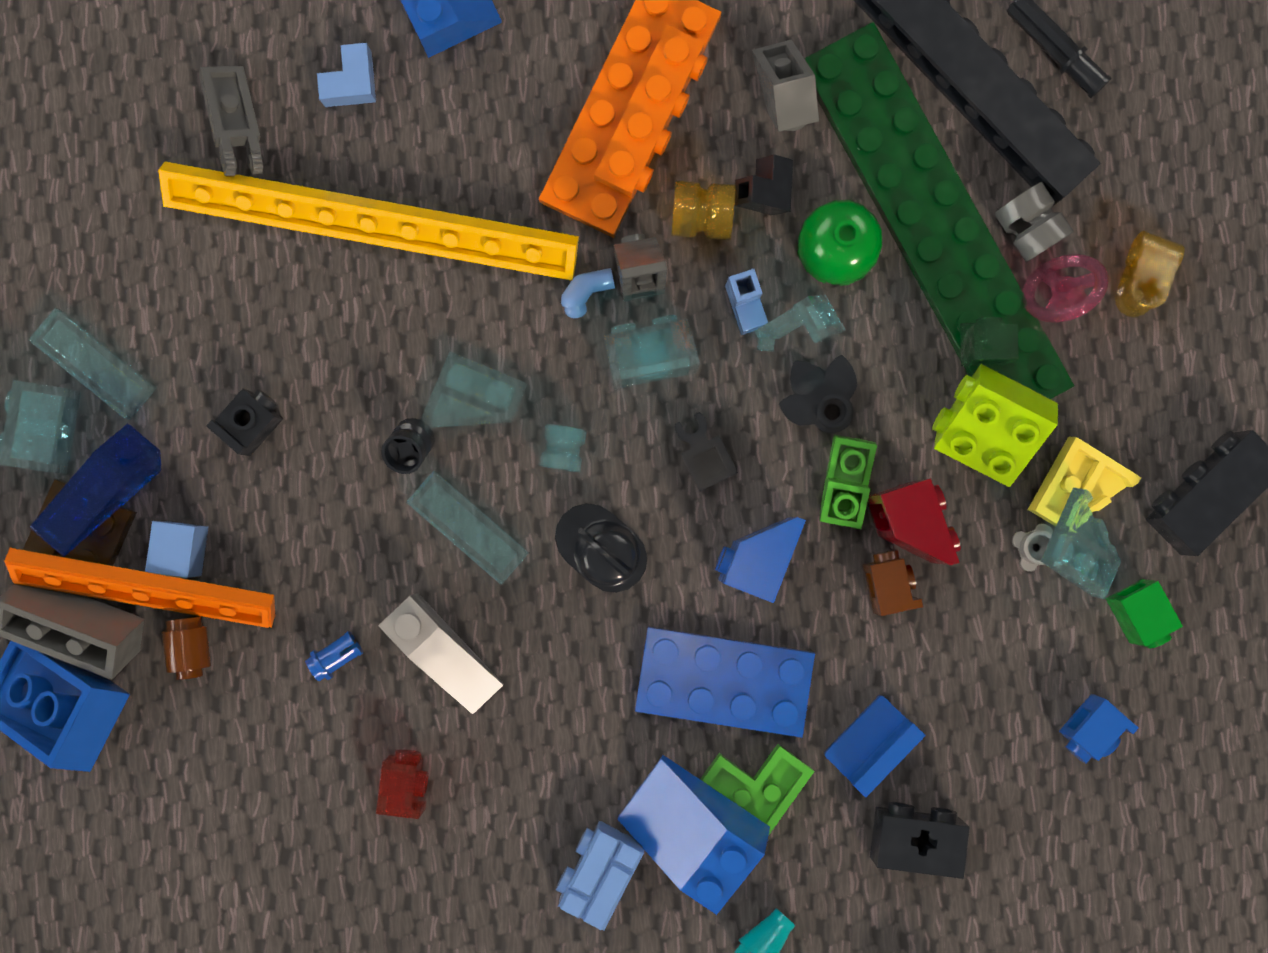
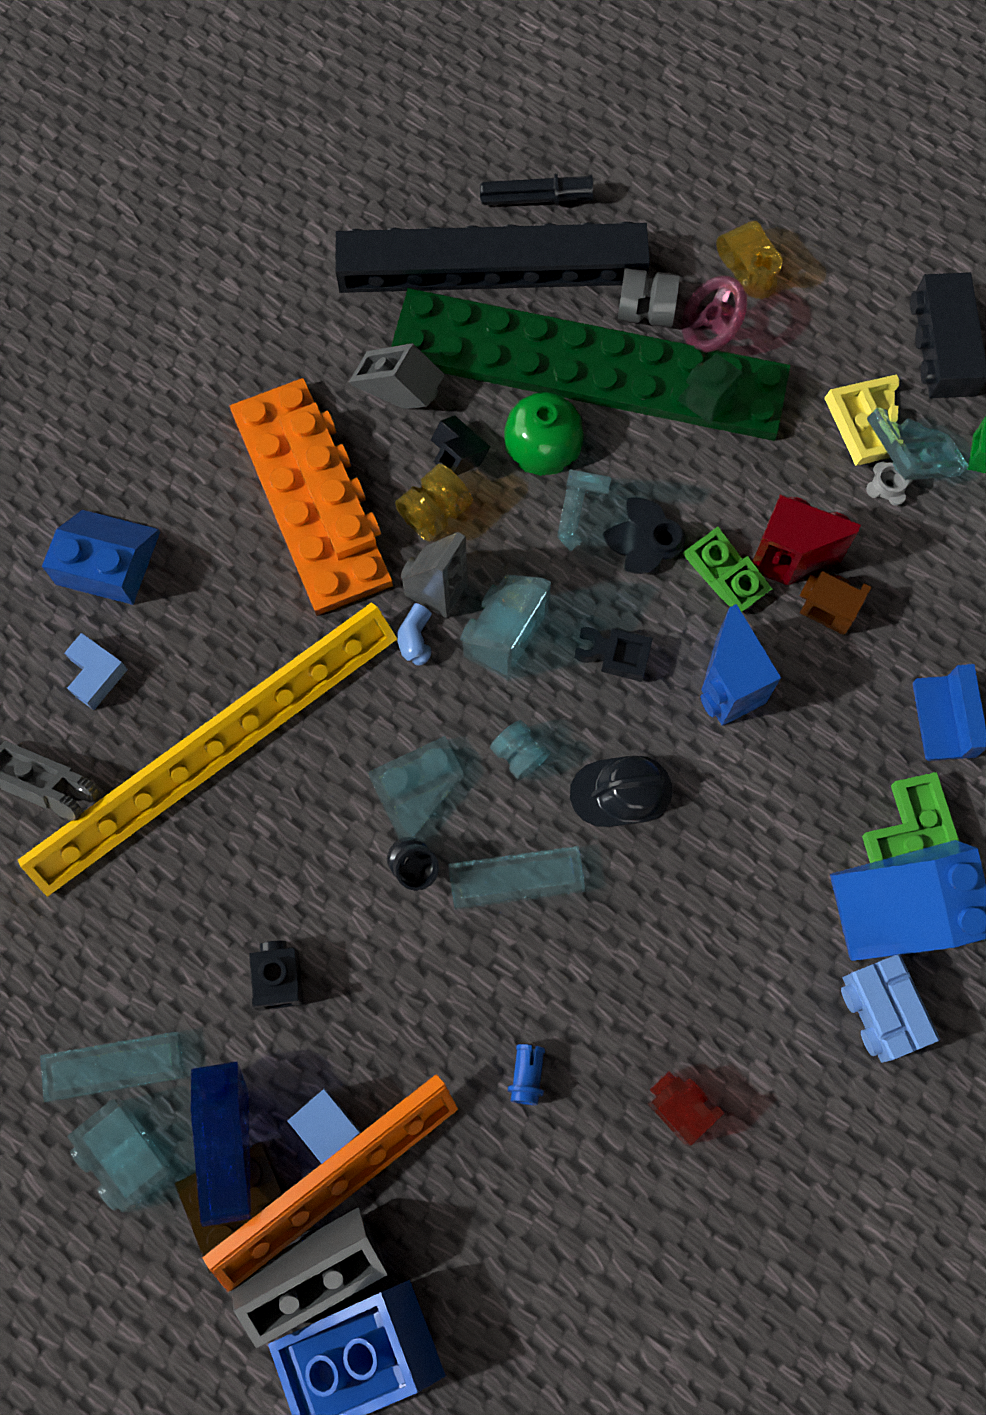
camera: 50 degrees left, 15 degrees down
reddish brown brick [162,616,211,680] -> none
slope [378,593,504,714] -> none
blue plate [635,626,815,738] -> none
medium blue piece [725,269,768,335] -> none
lime brick [932,364,1058,487] -> none

